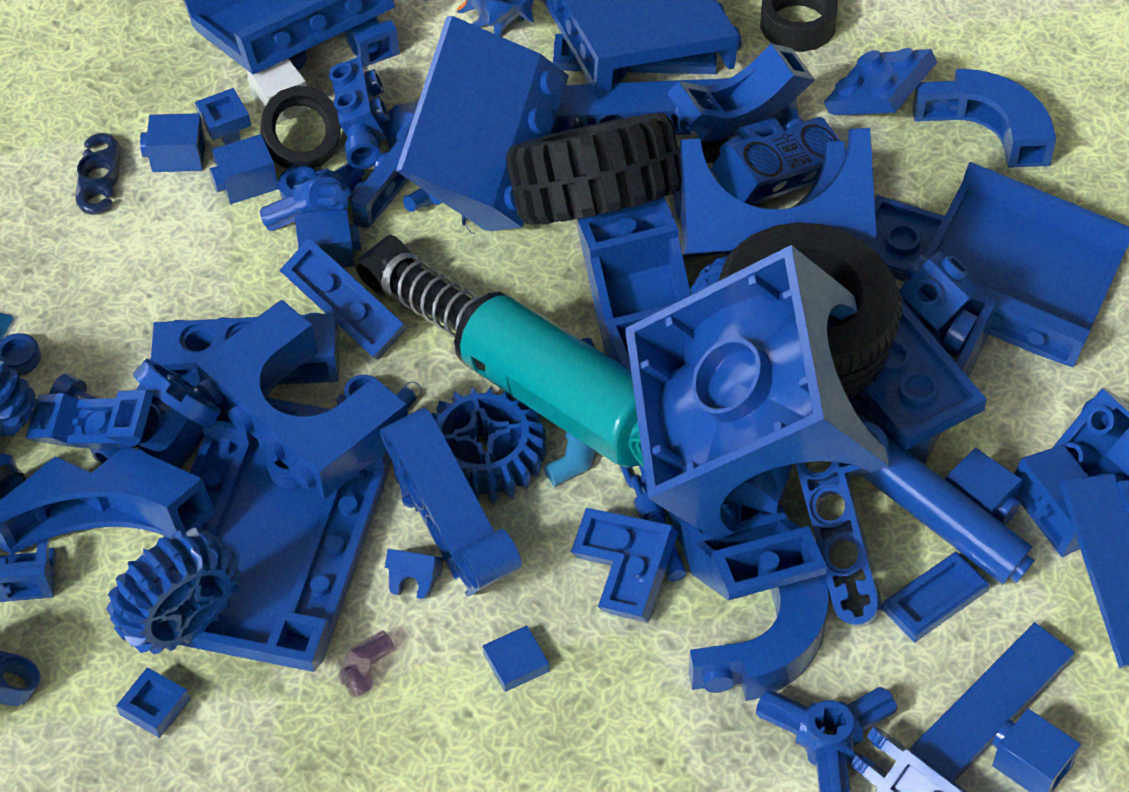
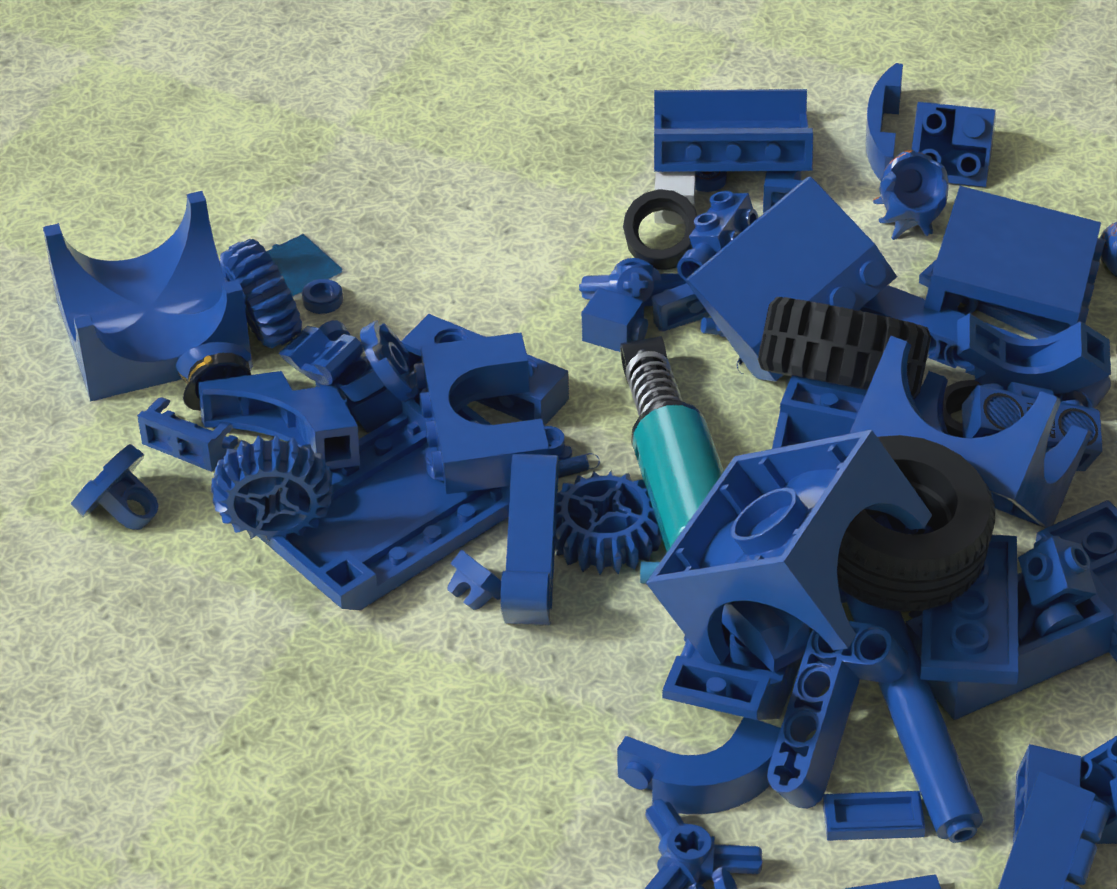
camera: 35 degrees right, 10 degrees down
dark blue piece [75,133,120,215] -> none
blue plate [116,667,190,738] -> none
blue brick [140,113,206,172] -> none
blue tile [195,88,251,145] -> none
blue brick [209,134,279,205] -> none
blue plate [279,238,408,360] -> none
clear purple arm [338,630,395,697] -> none
blue tile [482,625,550,692] -> none
blue plate [571,508,679,623] -> none
blue brick [945,447,1022,525] -> none

